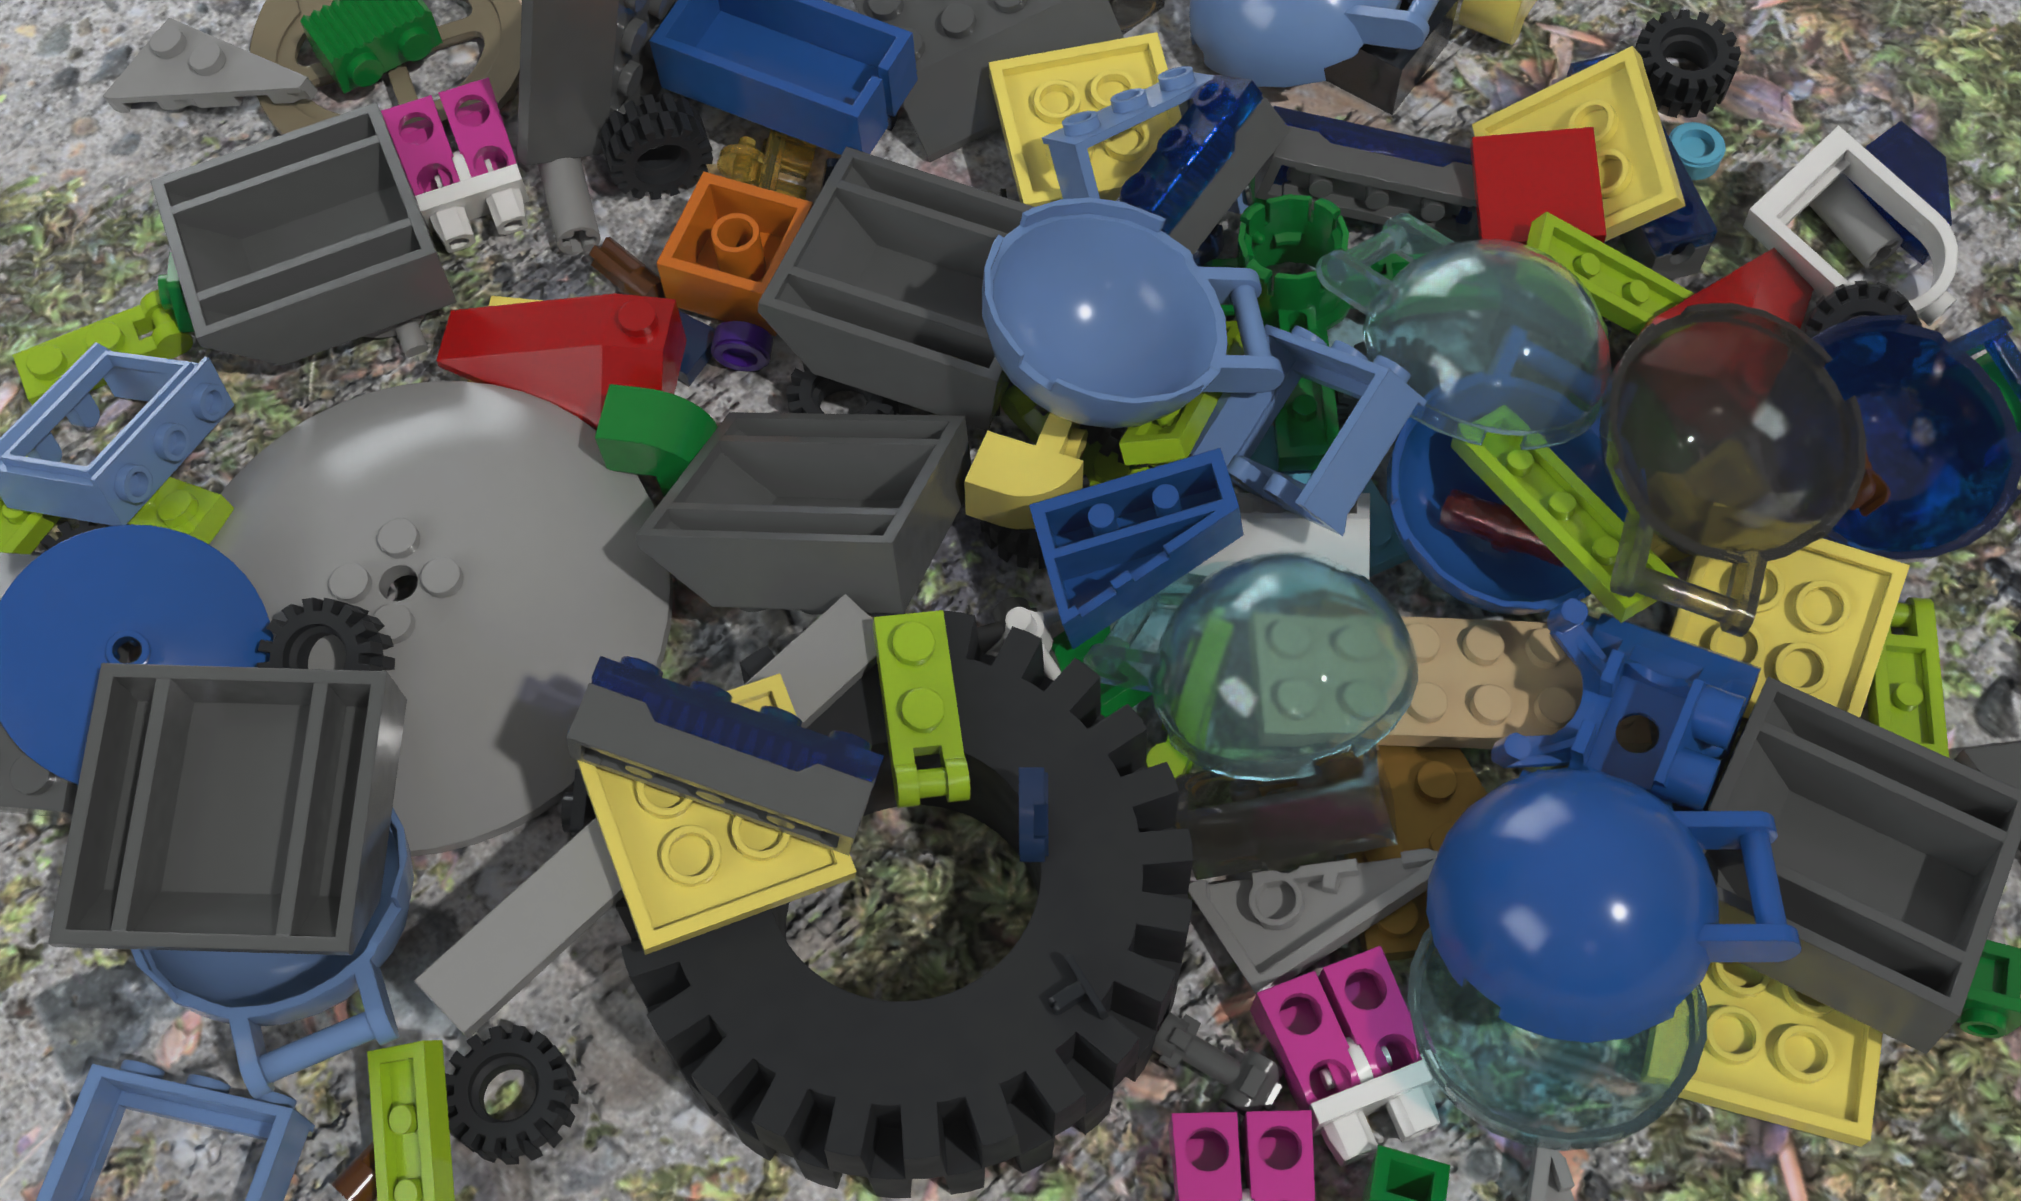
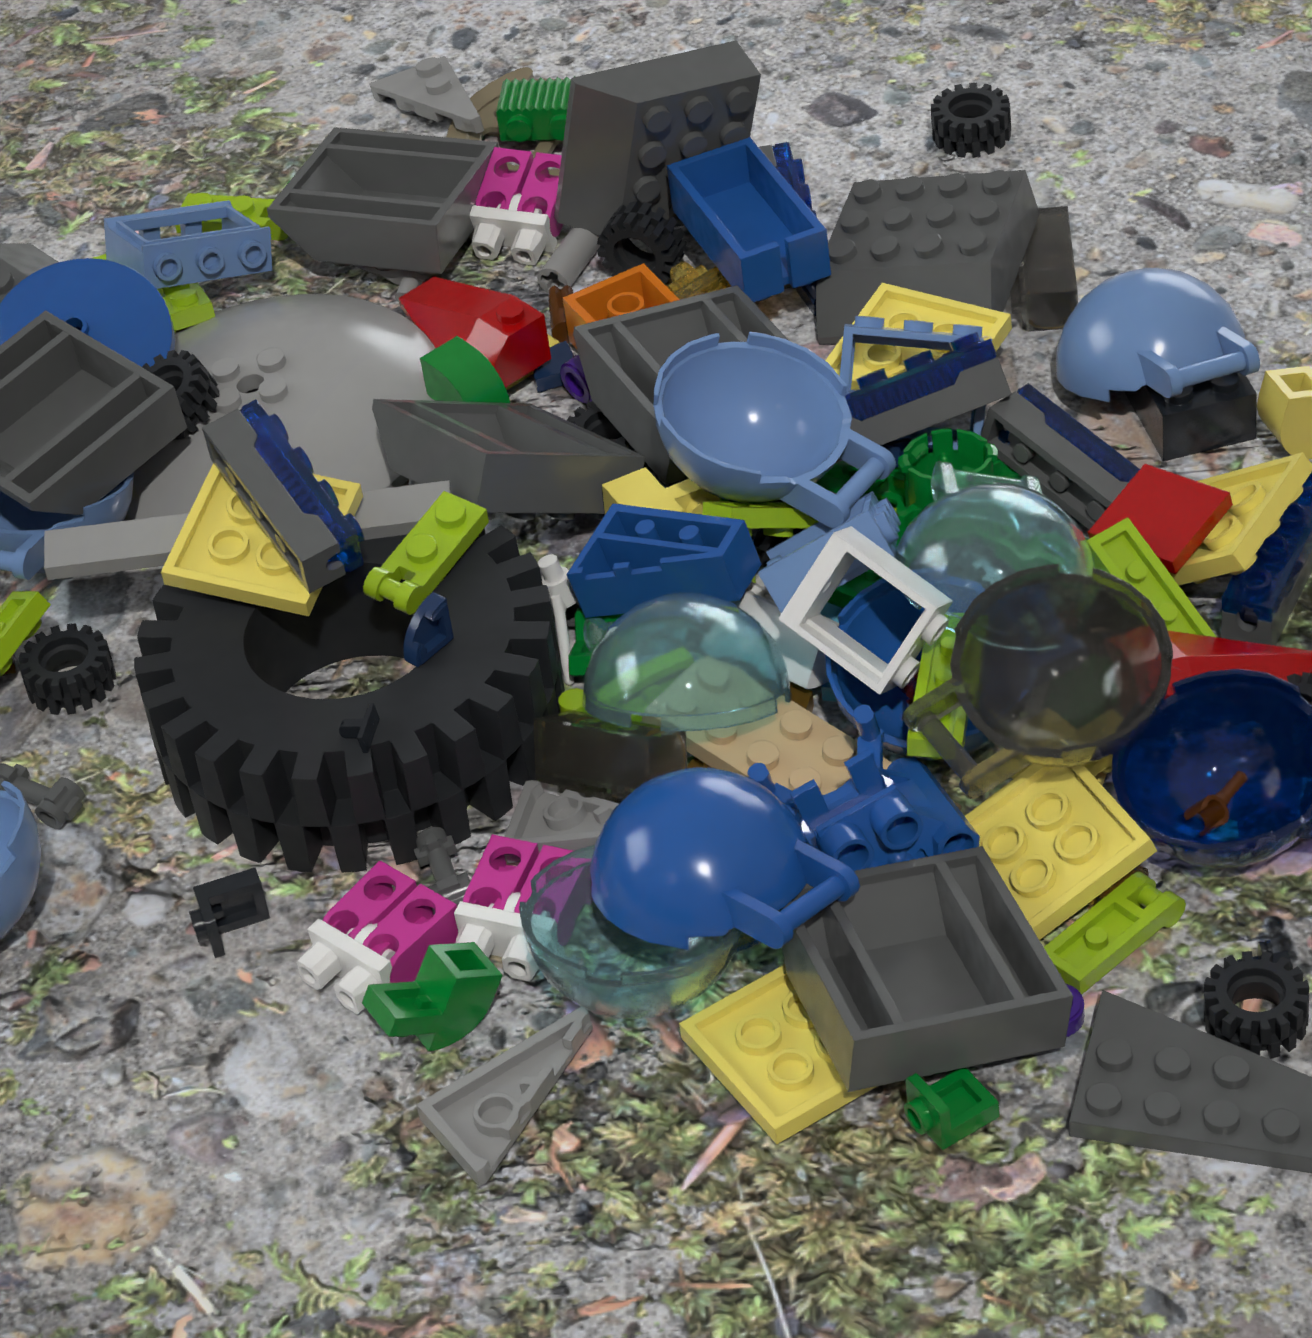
camera: 45 degrees right, 20 degrees down
none -> white window [778,526,953,695]

